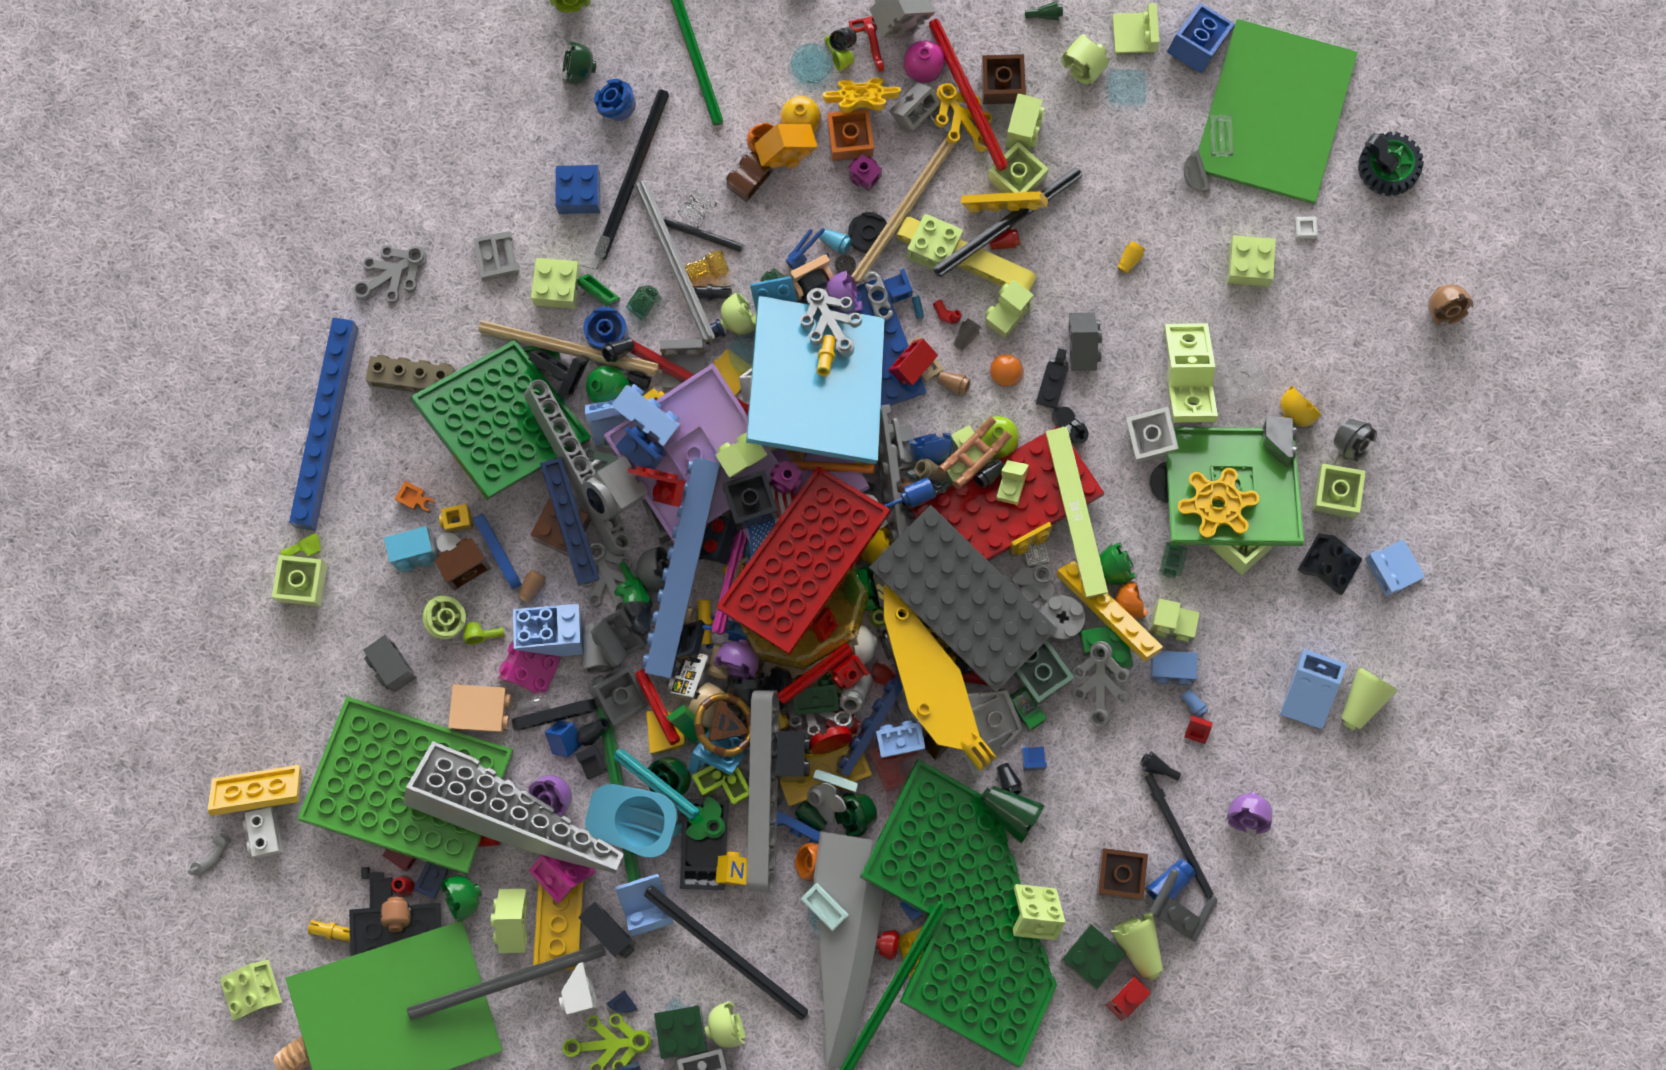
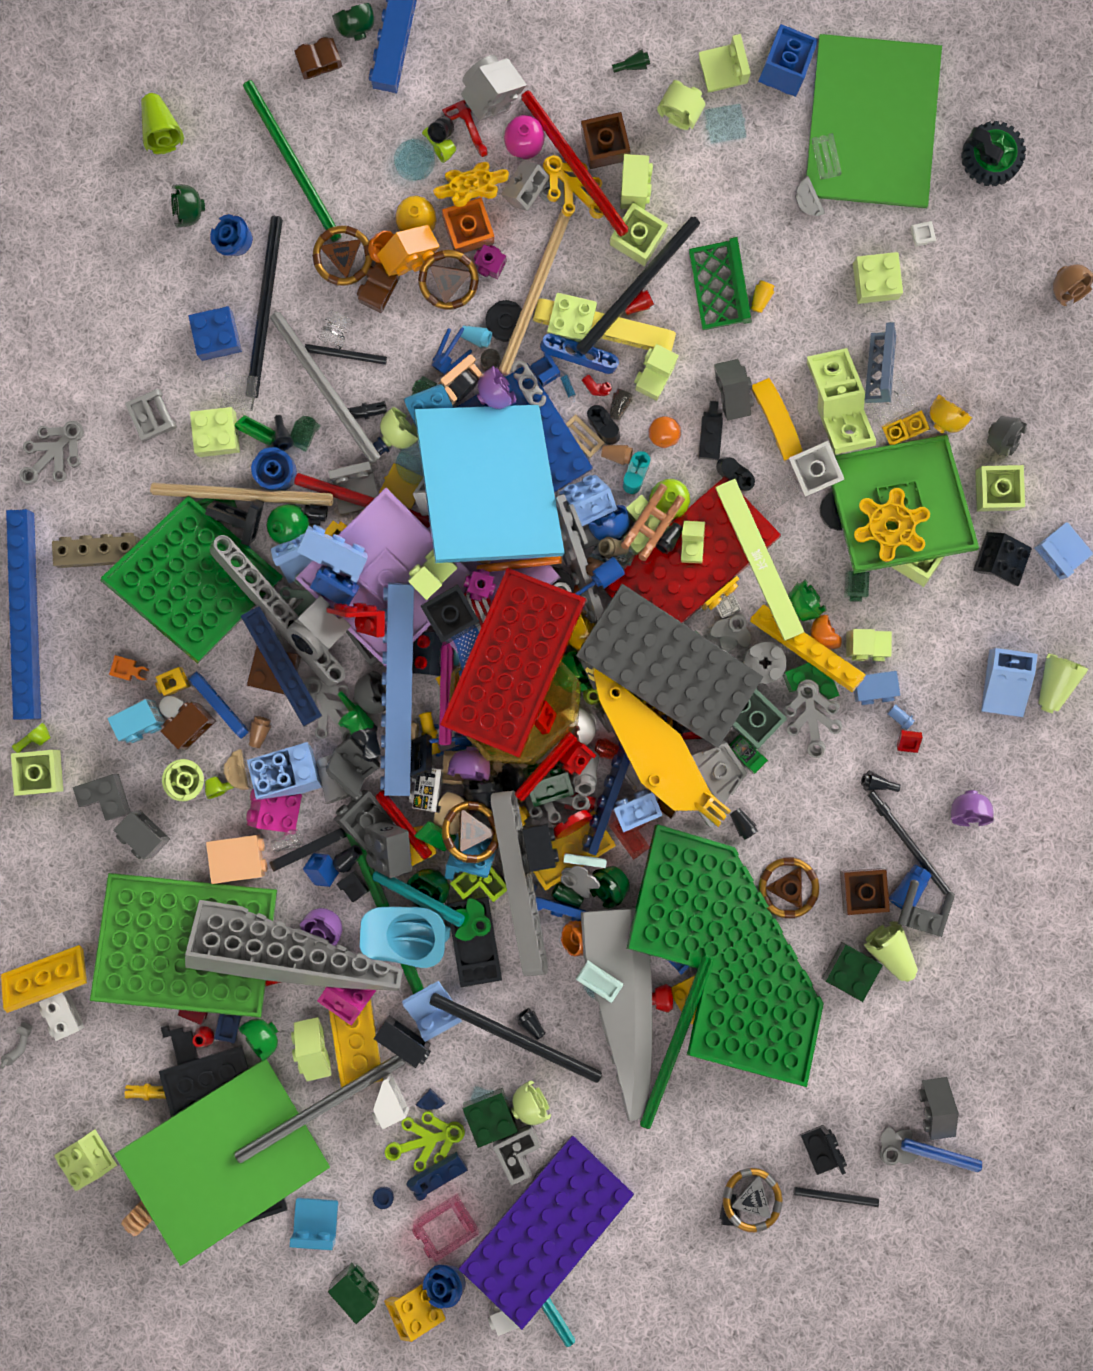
camera: 15 degrees left, 10 degrees up
nougat head [381,897,411,932] -> none
black cone [601,338,635,362] -> none
clear yellow piece [684,250,729,283] -> none
yellow brick [715,851,747,886] -> none
light grey plant [800,288,862,357] -> none
yellow pin [816,335,836,376] -> none
red hinge [888,338,938,386] -> none
yellow plate [961,191,1048,213] -> none
dark green cone [980,786,1045,843] -> none
yellowish green bracket [1013,884,1065,940] -> none
blue panel [1021,746,1047,771] -> none
red torso [1105,974,1151,1021] -> none
flat silver slope [1263,416,1296,466] -> none
none -> dark grey brick [72,774,131,821]
none -> tan tile [224,749,249,790]
none -> black cone [273,415,294,451]
none -> piece [312,225,373,286]
none -> dark grey brick [364,821,412,878]
none -> piece [418,250,479,310]
none -> black cone [516,1008,546,1040]
none -> blue beam [540,333,619,374]
none -> light blue bracket [559,475,617,526]
none -> black piece [587,405,621,445]
none -> teal piece [622,451,651,494]
none -> green fence [689,237,752,330]
none -> yellow slope [751,378,803,461]
none -> reddish brown piece [758,857,820,918]
none -> sand blue fence [865,322,897,403]
none -> yellow slope [882,410,931,445]

